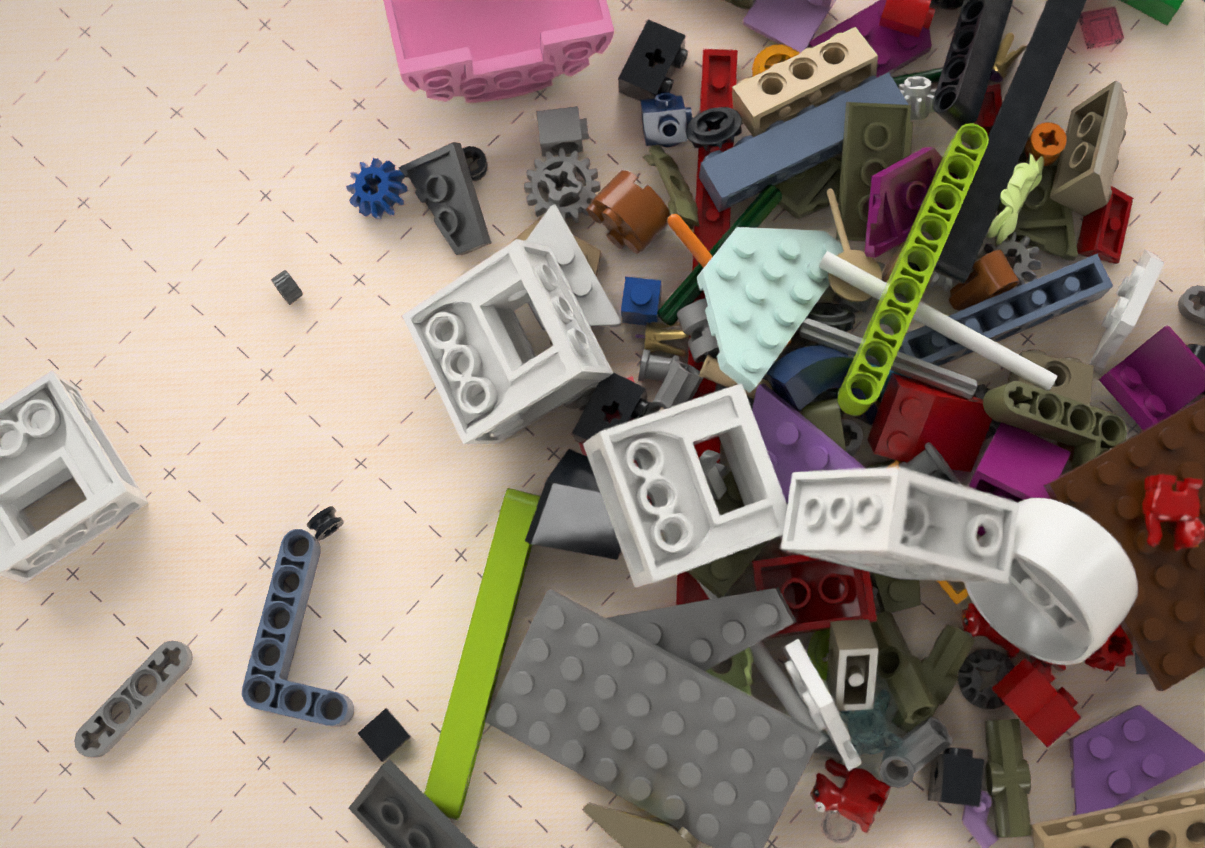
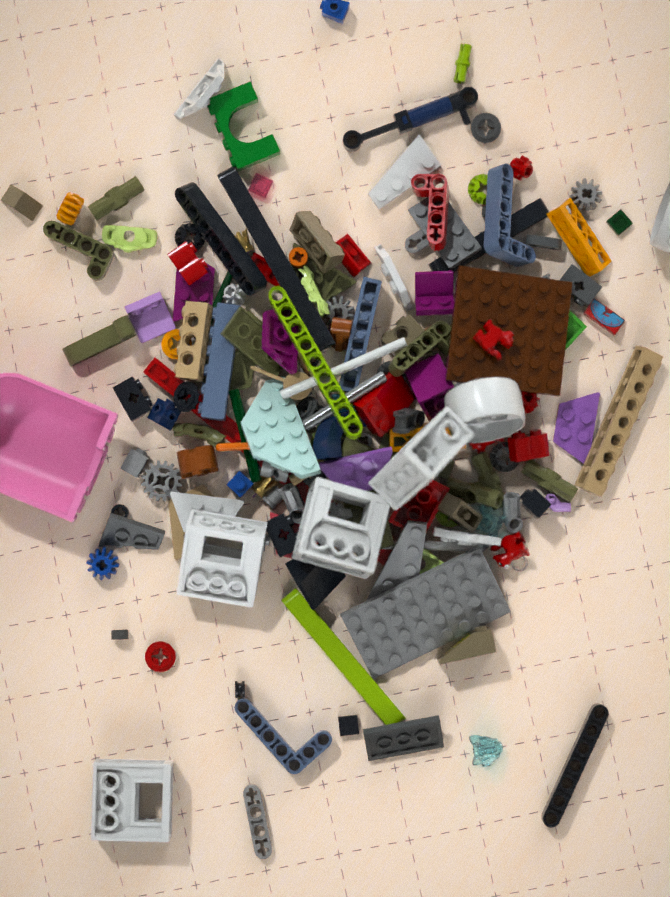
camera: 65 degrees left, 10 degrees up
none -> red gear [145,641,176,672]

